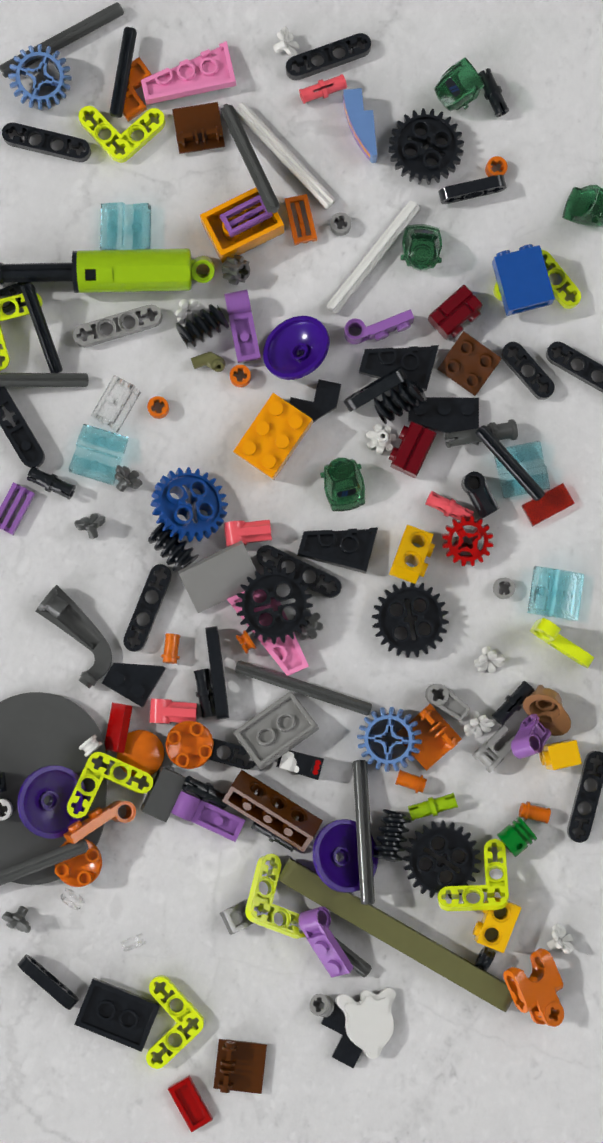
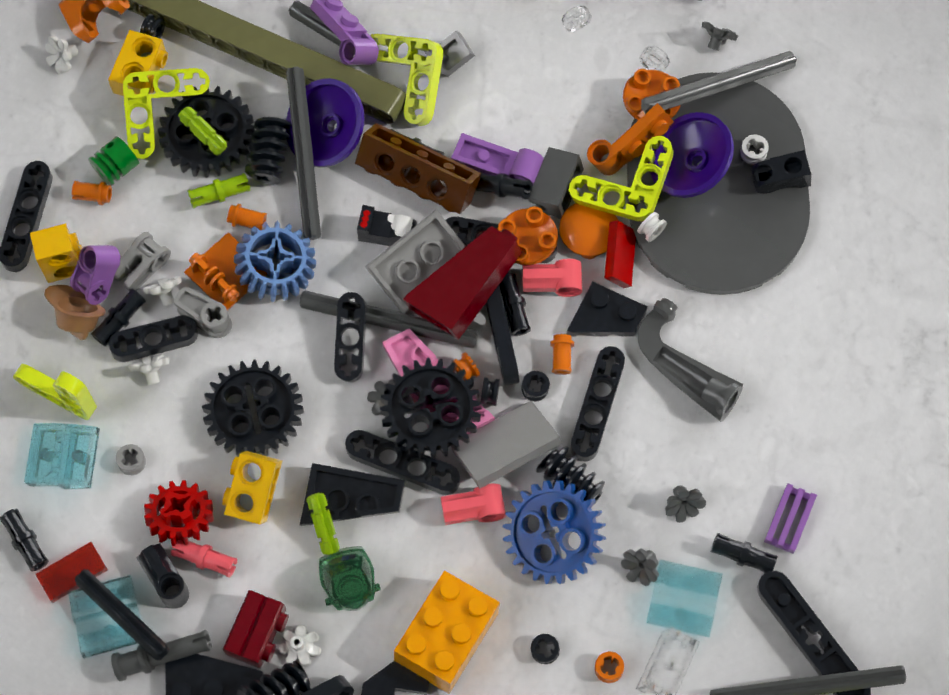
camera: 175 degrees right, 15 degrees down
none -> black pin [0,508,49,572]
none -> black beam [109,315,198,362]
none -> lime axle [178,106,227,155]
none -> lime axle [307,493,340,555]
none -> black beam [334,292,367,382]
none -> dark red slope [403,226,522,340]
none -> black bush [481,377,500,406]
none -> black bush [521,371,550,402]
none -> black bush [530,634,560,665]

